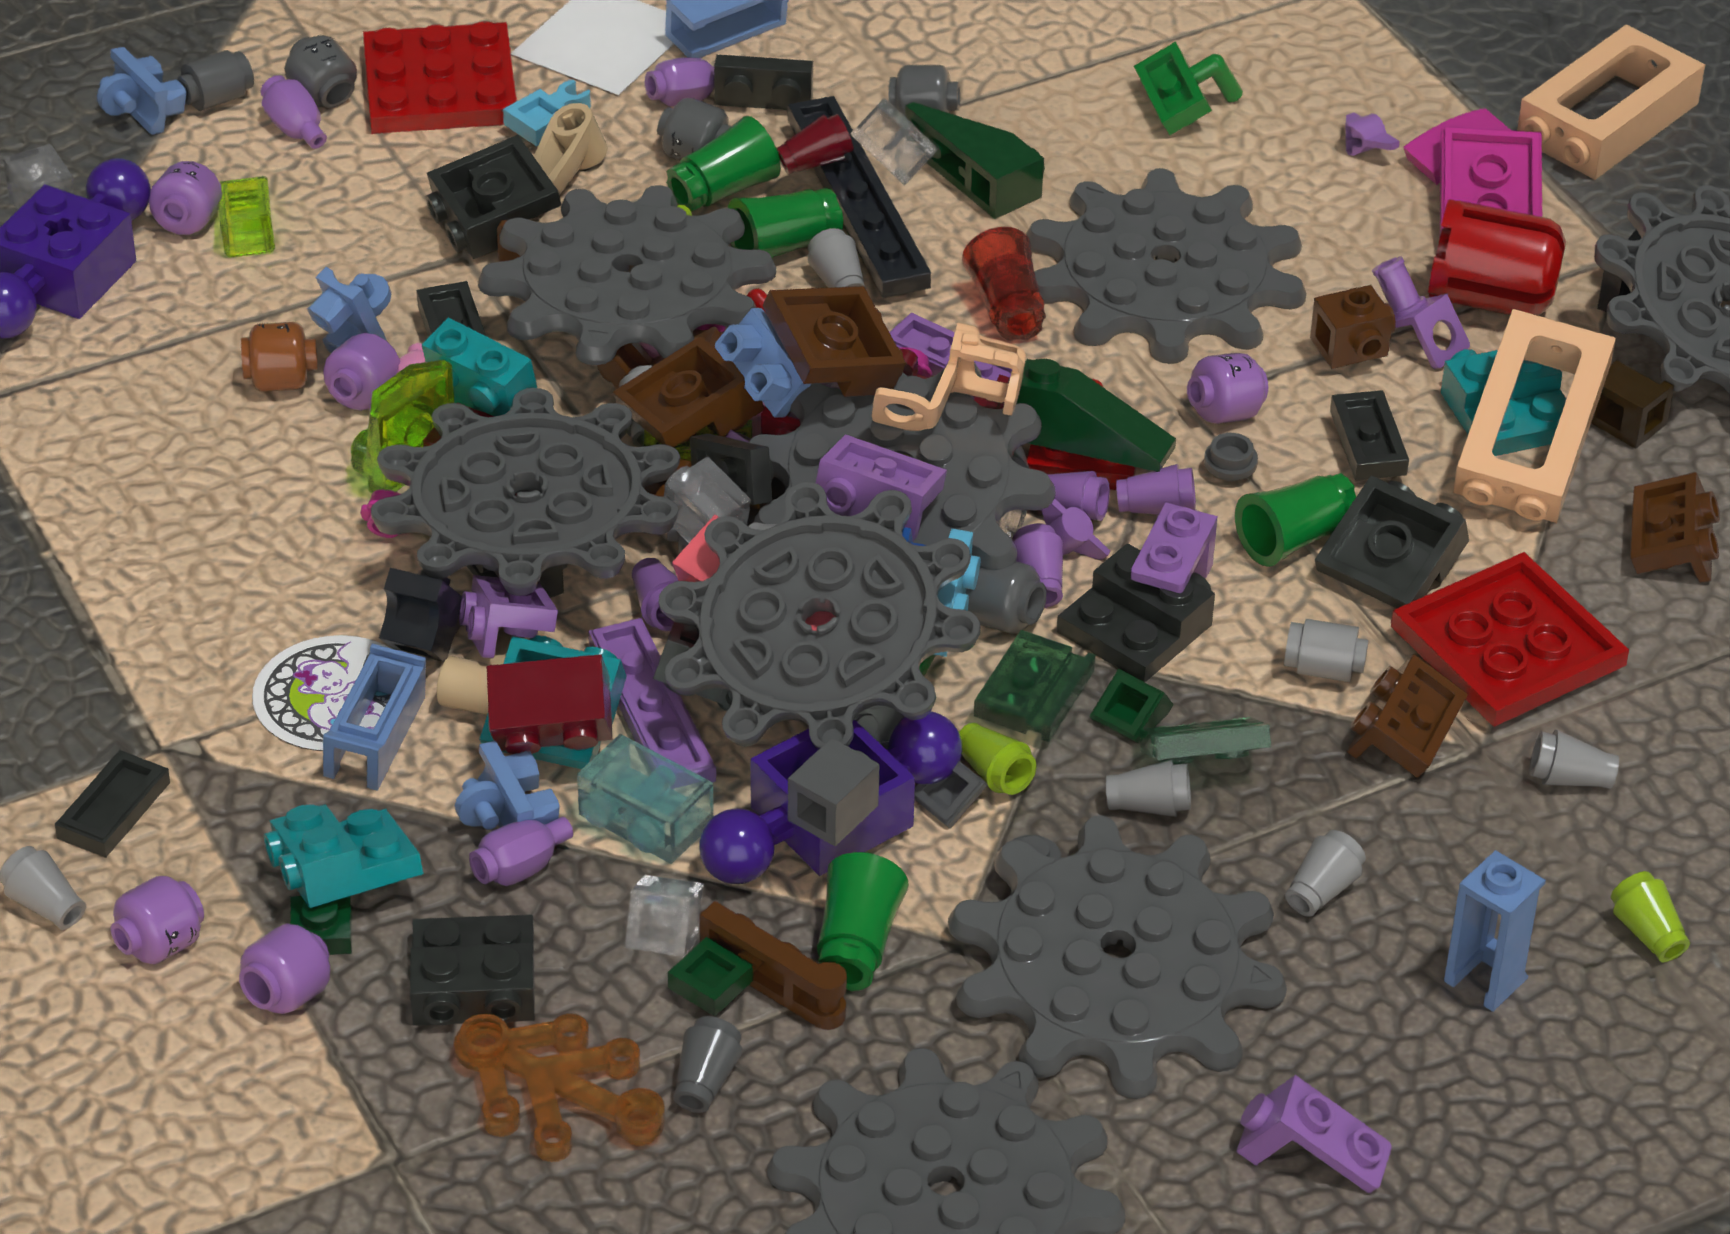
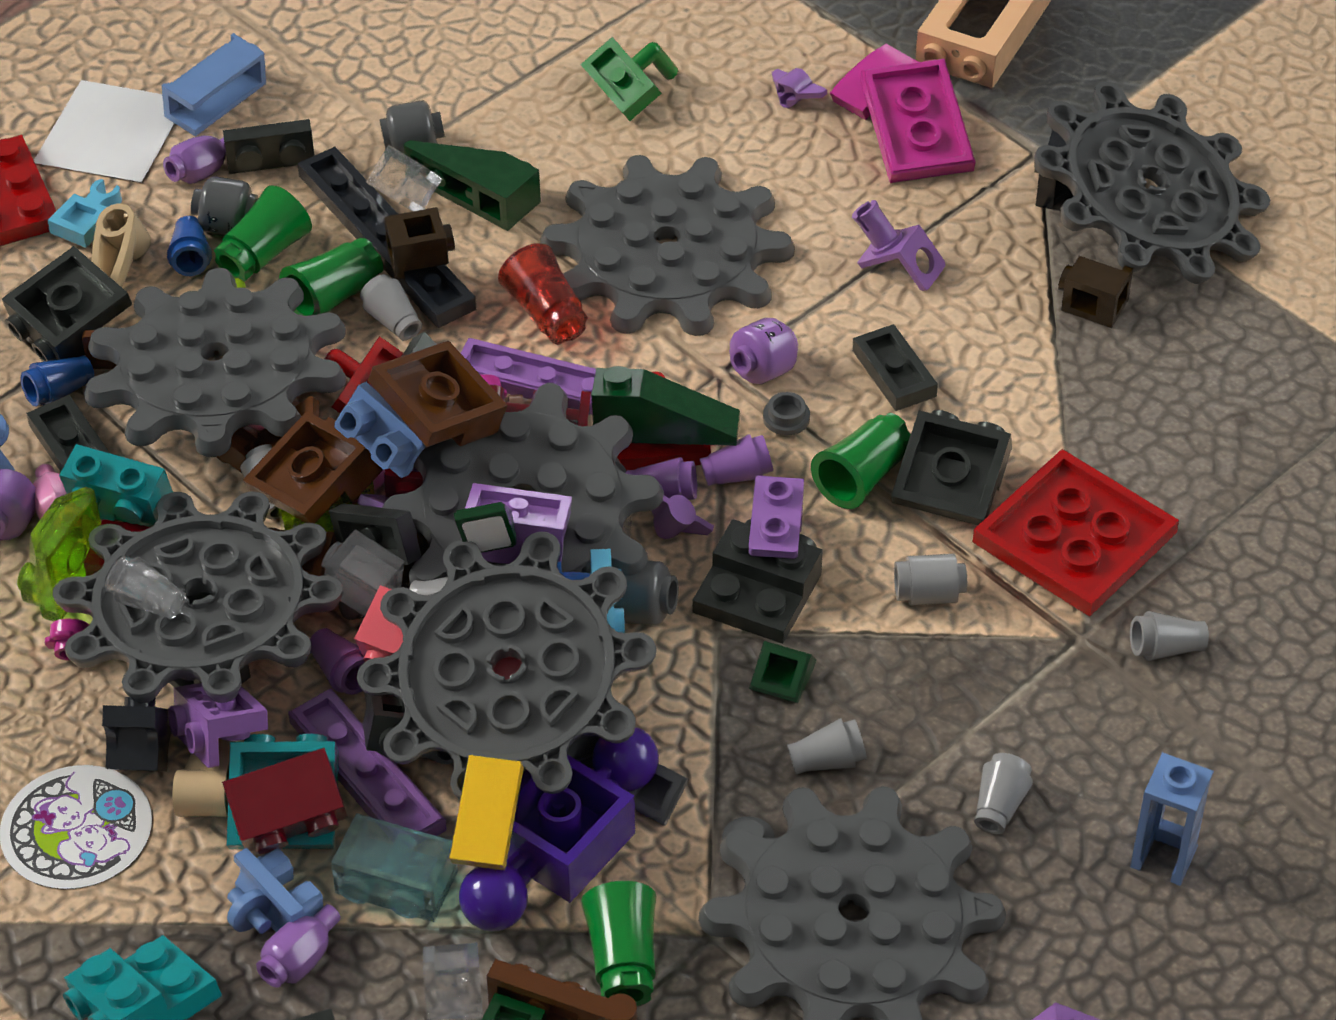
camera: 15 degrees left, 5 degrees up
medium blue window [323,644,426,791] -> none
dark red cone [776,114,854,175] -> none
dark grey brick [788,738,879,846] -> none
light nougat piece [872,322,1026,431] -> none
lime cone [959,723,1037,795] -> none
clear green plate [974,630,1096,742] -> none
medium lavender cone [1012,523,1063,608] -> none
clear green plate [1139,717,1271,765] -> none
reddish brown brick [1310,285,1396,369] -> none
reddish brown bracket [1347,654,1468,778] -> none
red cylinder [1428,199,1566,316] -> none
teal plate [1440,349,1566,456] -> none
light nougat piece [1453,309,1616,523] -> none
lime cone [1611,871,1690,962] -> none
reddish brown bracket [1630,472,1720,583] -> none
none -> blue cone [20,355,95,407]
none -> clear cone [105,556,186,619]
none -> blue cone [167,216,212,276]
none -> dark brown brick [384,207,455,280]
none -> yellow tile [450,755,524,870]
none -> slope [454,502,517,553]

